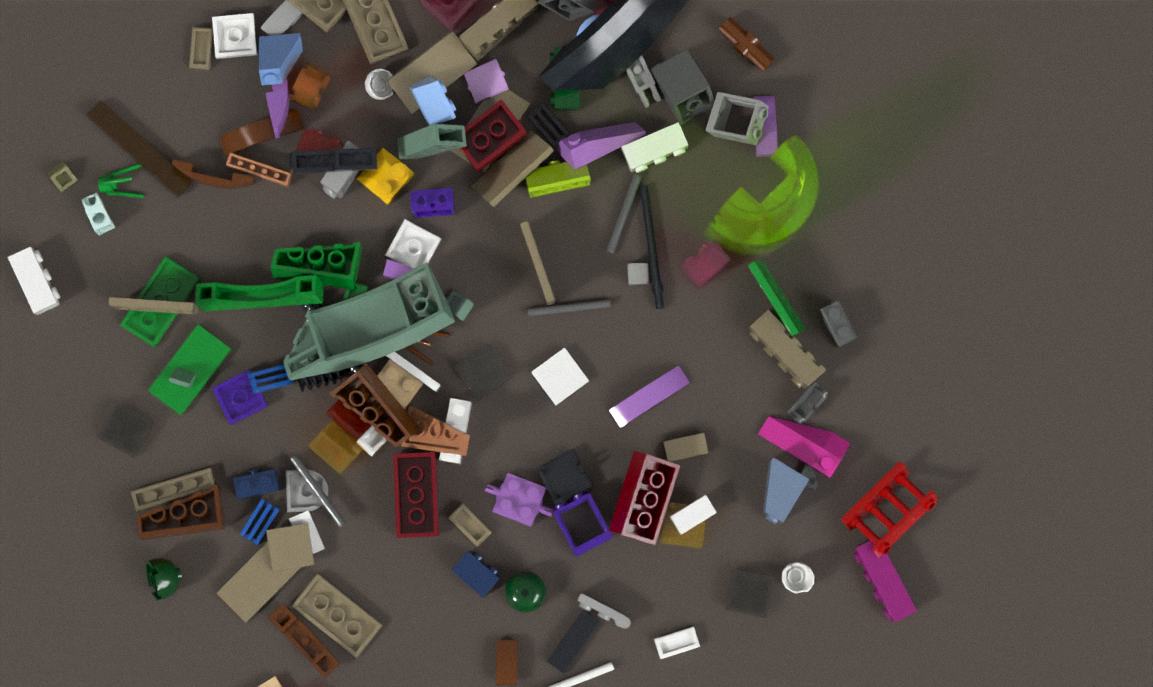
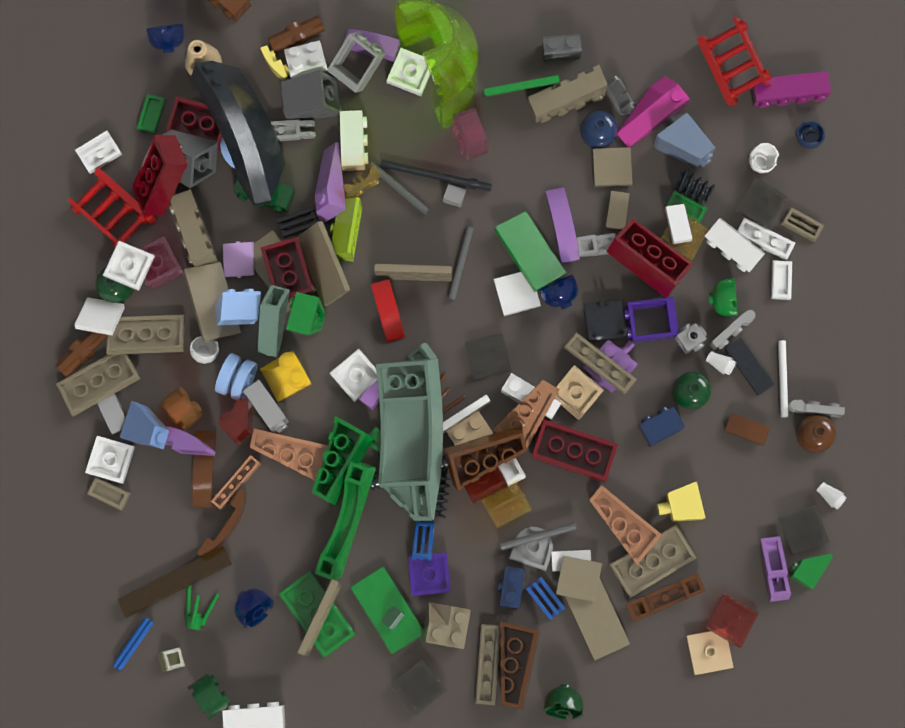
camera: 65 degrees left, 5 degrees down
light aqua leg [82,192,116,235] -> none
black slope [290,148,377,175] -> none
dark purple window [410,188,456,218] -> none
dark tan tile [448,503,492,547] -> none
none -> blue axle [113,617,153,670]
none -> dark green brick [187,674,230,720]
none -> light blue wheel [215,353,257,402]
none -> clear blue cylinder [234,588,274,628]
none -> nougat wing [250,429,328,481]
none -> light yellow slope [261,46,290,81]
none -> white plate [284,40,328,79]
none -> green wedge [286,292,326,335]
none -> clear yellow piece [342,165,381,198]
none -> red slope [371,279,405,343]
none -> white plate [387,48,435,96]
none -> dark tan slope [421,602,471,649]
none -> tile [494,211,566,292]
none -> clear blue cylinder [539,275,578,310]
none -> tan plate [555,365,604,420]
none -> dark tan tile [564,332,637,395]
none -> light grey slope [577,233,616,257]
none -> dark blue cylinder [580,110,618,149]
none -> nougat wing [590,485,663,565]
none -> dark tan tile [593,147,632,187]
none -> light yellow torso [657,482,705,521]
none -> green tile [666,190,708,226]
none -> black piece [672,169,715,204]
none -> light grey brick [675,323,707,355]
none -> white brick [705,218,765,272]
none -> white cone [706,351,736,375]
none -> green cylinder [709,278,738,317]
none -> white tile [737,218,795,260]
none -> dark tan tile [781,207,824,242]
none -> dark blue hair [796,121,826,149]

